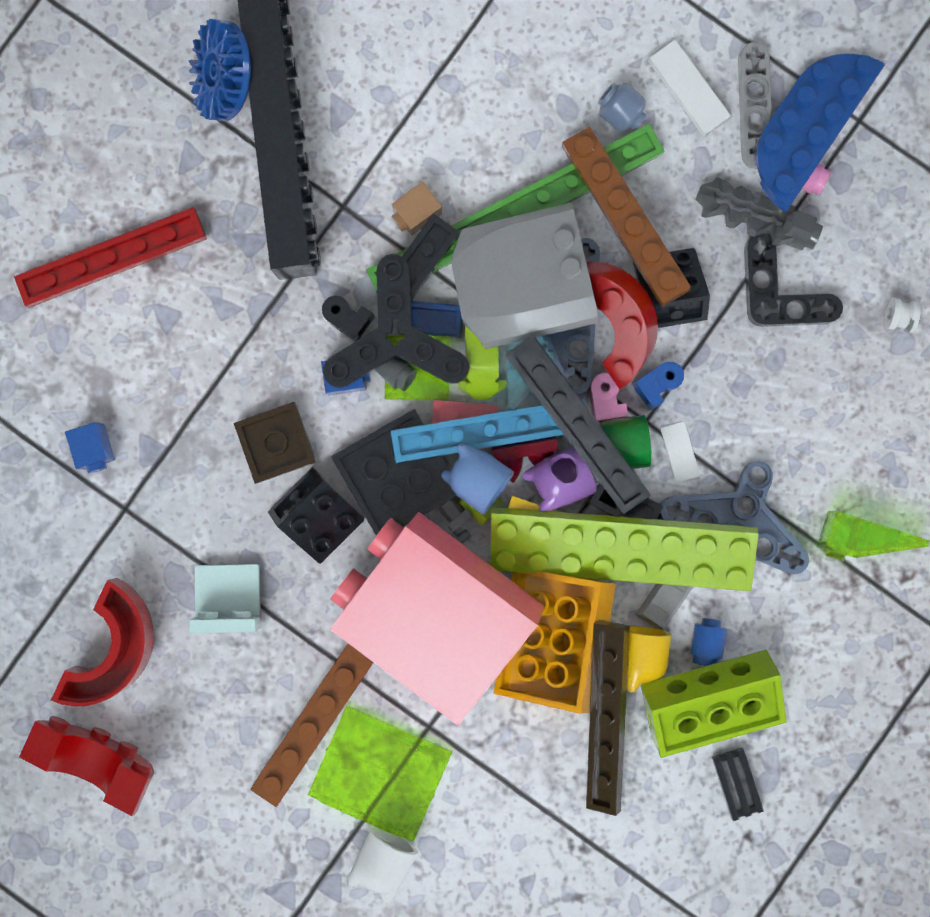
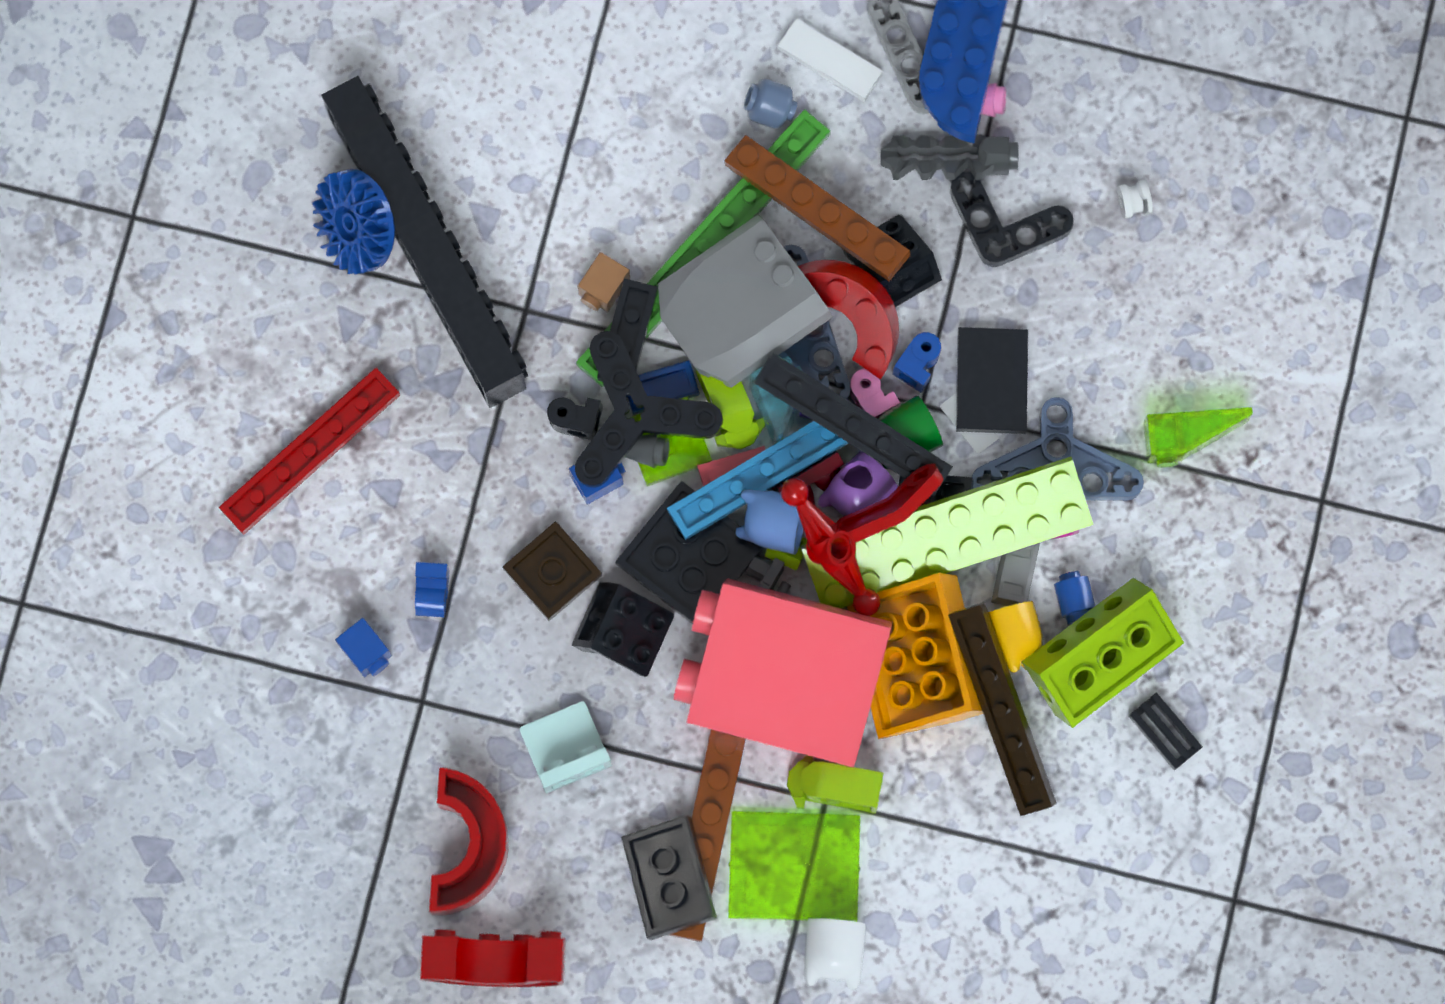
camera: 20 degrees left, 10 degrees down
none -> blue leg [415,562,450,617]
none -> black tile [621,815,717,940]
none -> red piece [781,464,944,616]
none -> lime piece [787,755,884,814]
none -> black tile [956,327,1028,434]

